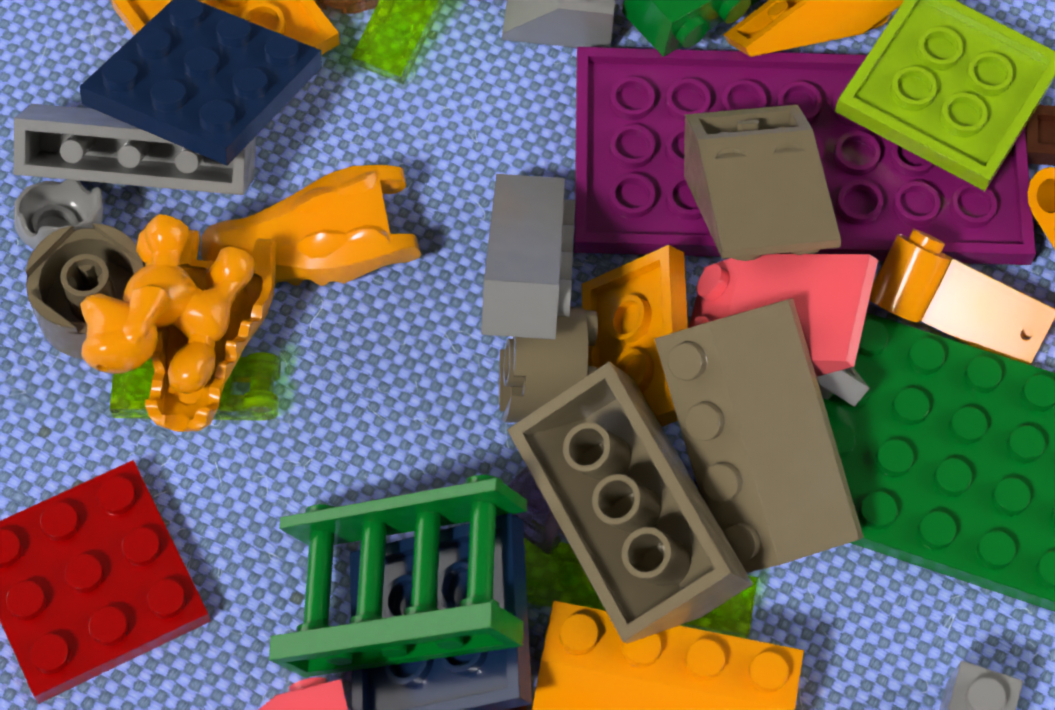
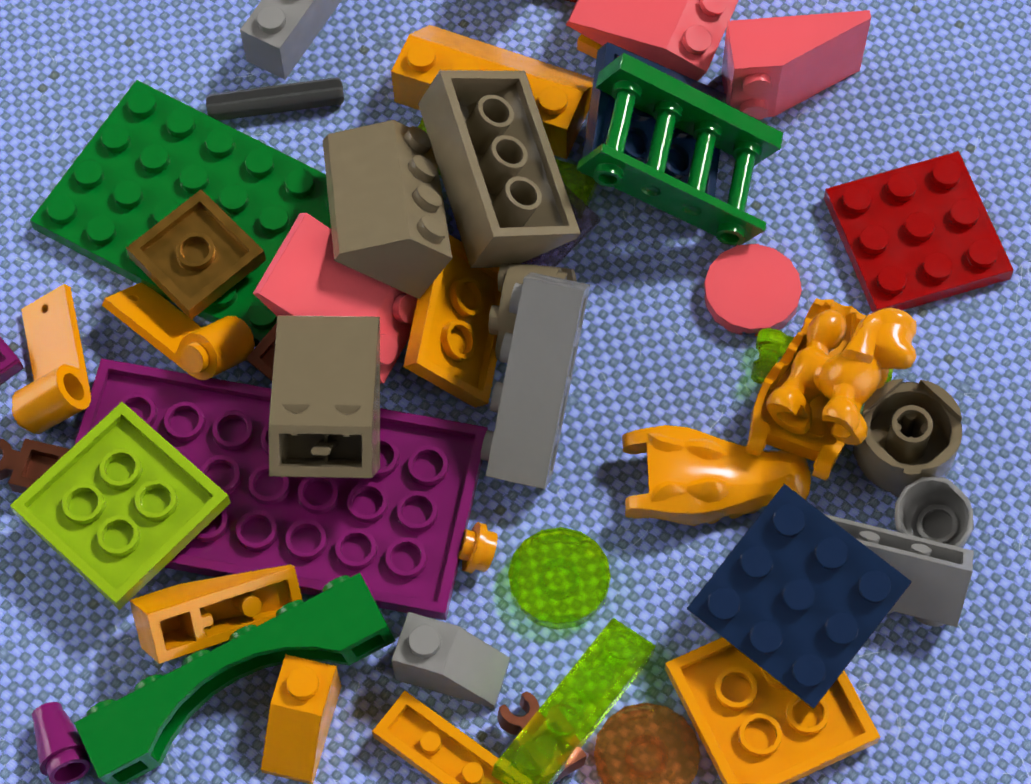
camera: 165 degrees left, 0 degrees up
none -> pearl gold plate [126,190,266,320]
none -> dark grey axle [206,77,344,121]
none -> light orange plate [458,522,498,573]
none -> clear neon green tile [508,527,611,630]
none -> coral tile [704,244,802,336]

